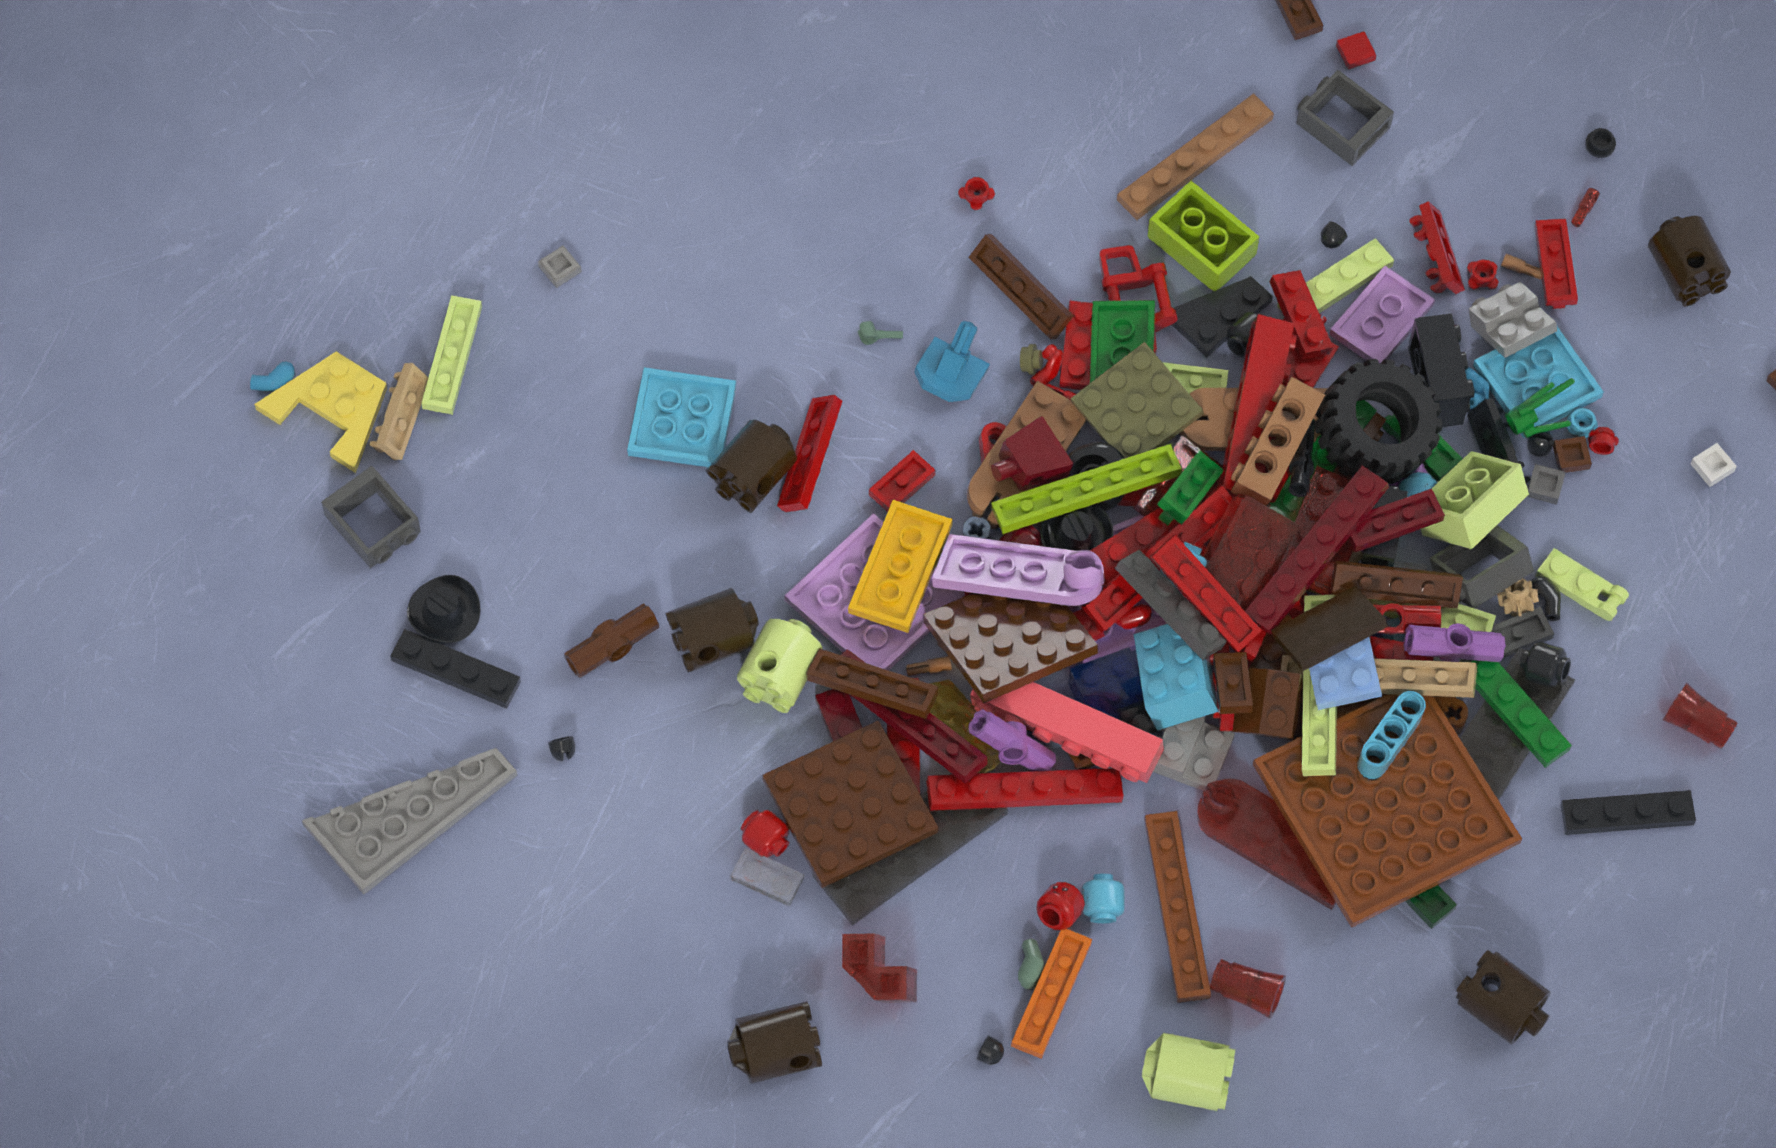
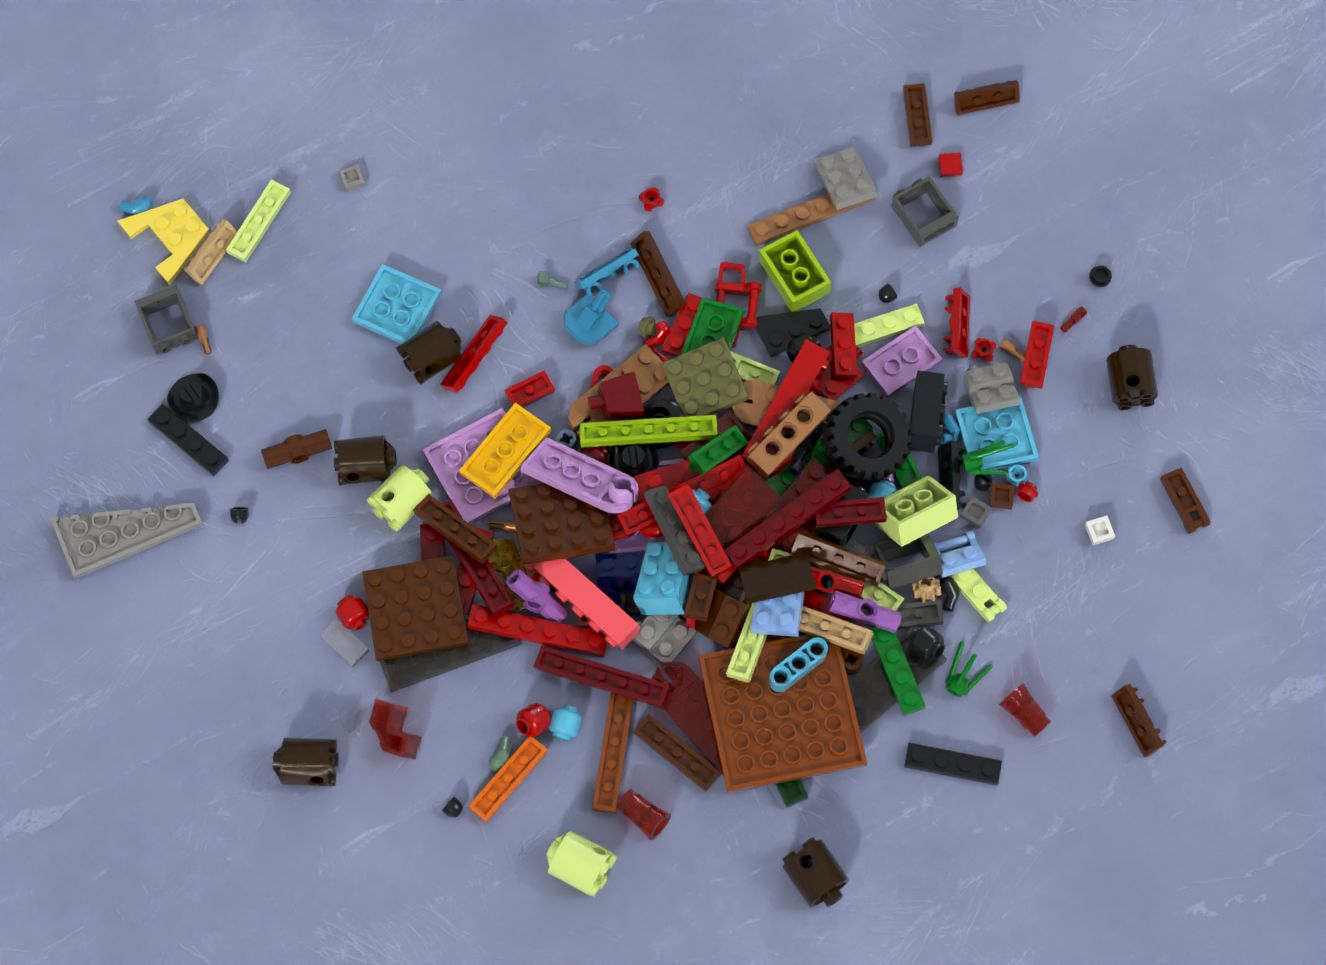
camera: 20 degrees right, 5 degrees up
none -> medium nougat pin [194,324,212,355]
none -> dark red plate [533,645,671,709]
none -> dark azure plate [574,248,640,297]
none -> reddish brown plate [633,714,721,792]
none -> light grey plate [814,147,878,210]
none -> light blue plate [933,531,986,578]
none -> green plant [945,641,993,698]

